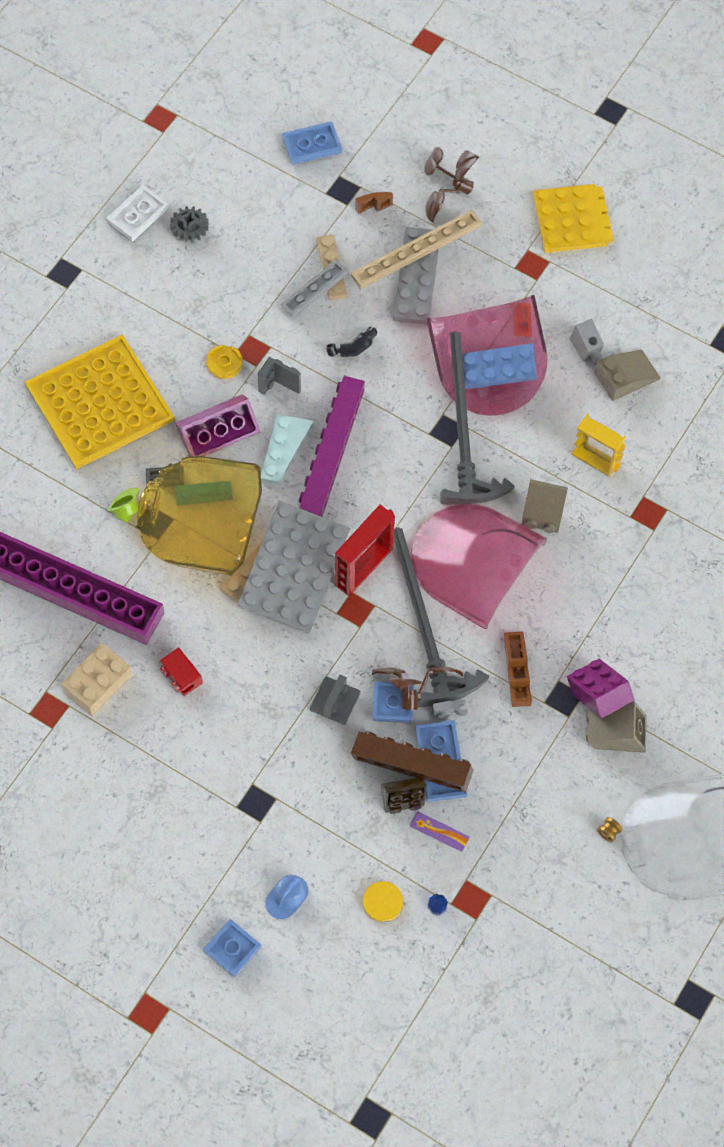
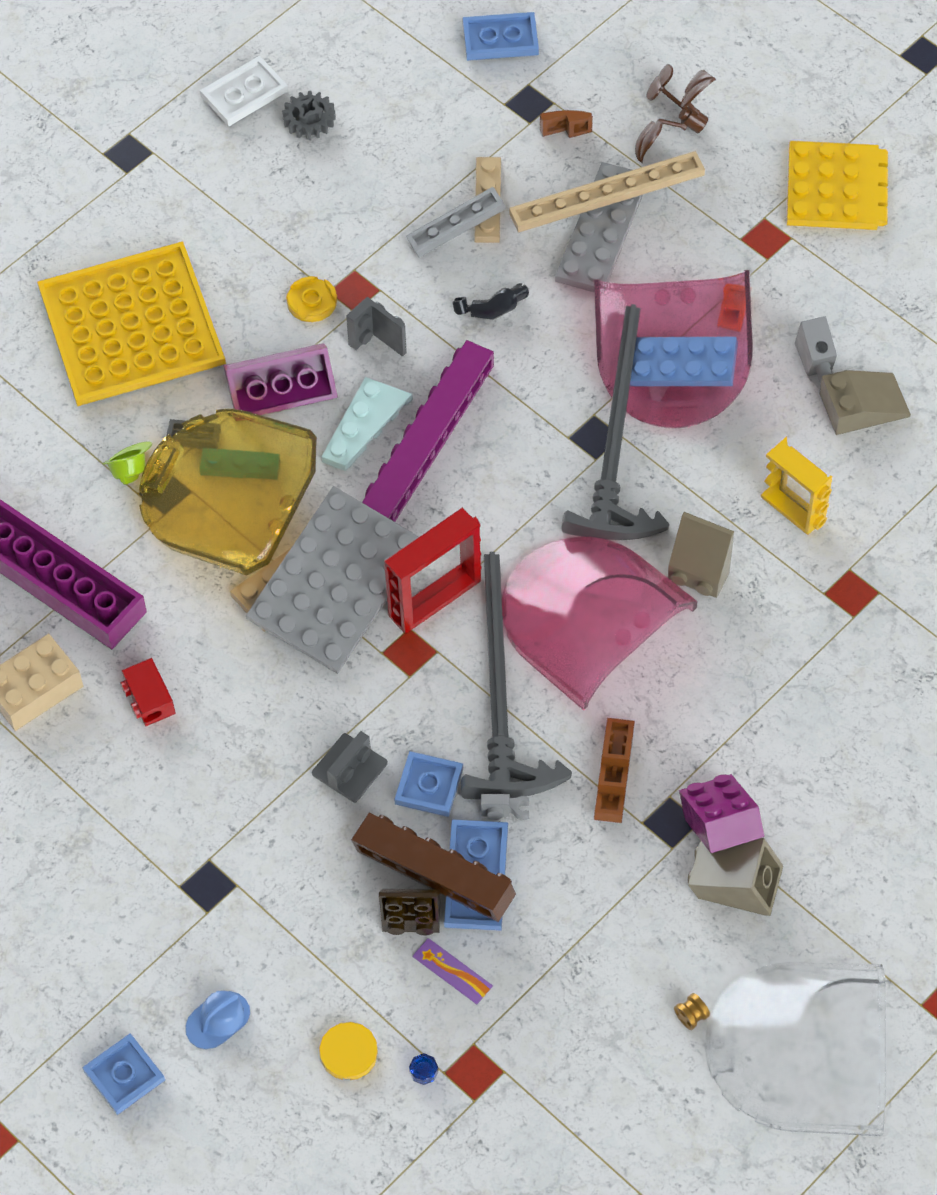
camera: 15 degrees right, 5 degrees down
reddish brown plant [372,666,463,710] -> none

